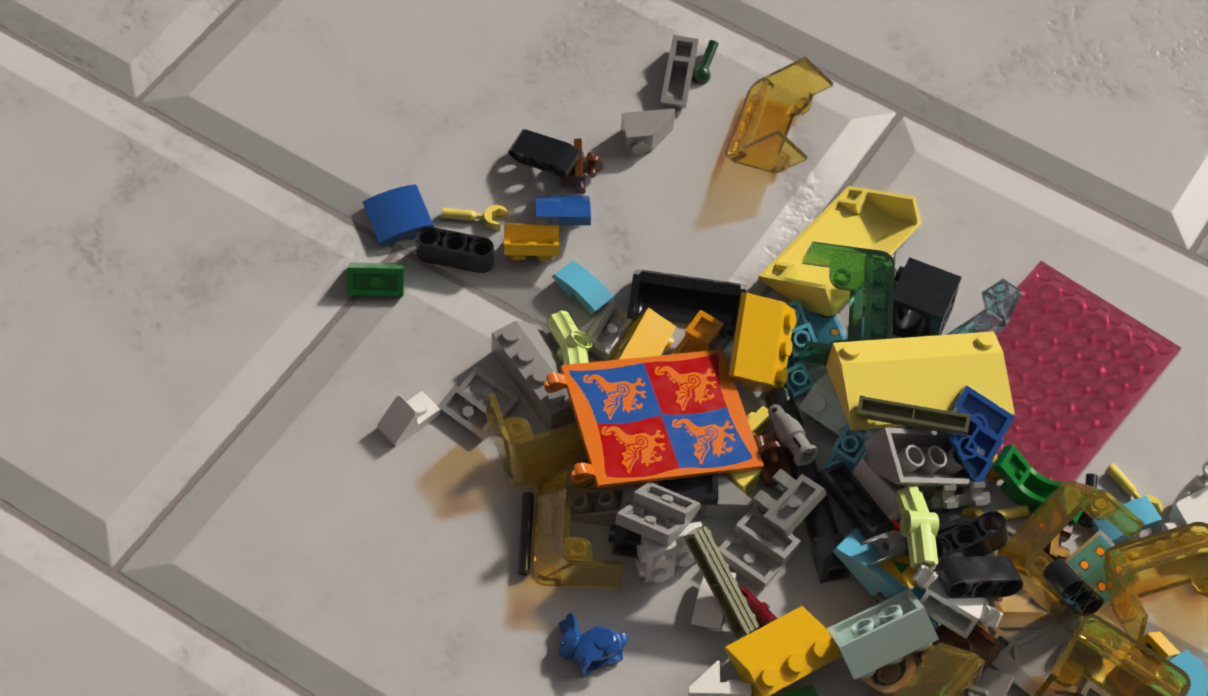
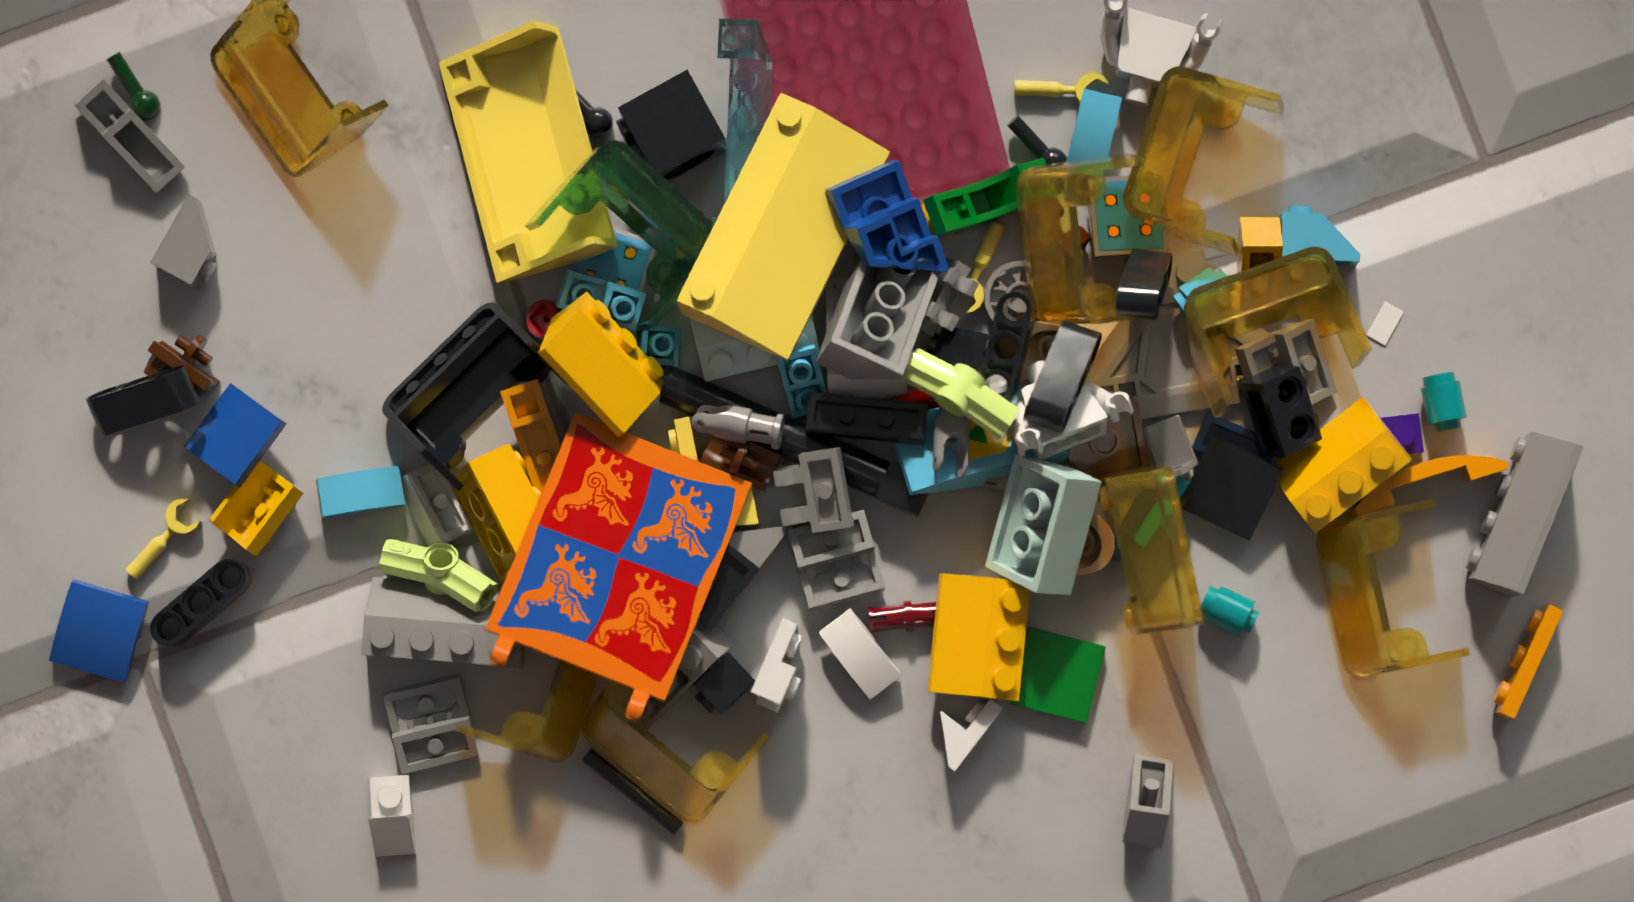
camera: 45 degrees left, 30 degrees up
green panel [347,263,405,296] -> none
blue animal [559,613,628,676] -> none
light grey slope [615,482,701,546] -> none
olive piece [683,525,759,637] -> none
olive piece [857,395,971,437] -> none

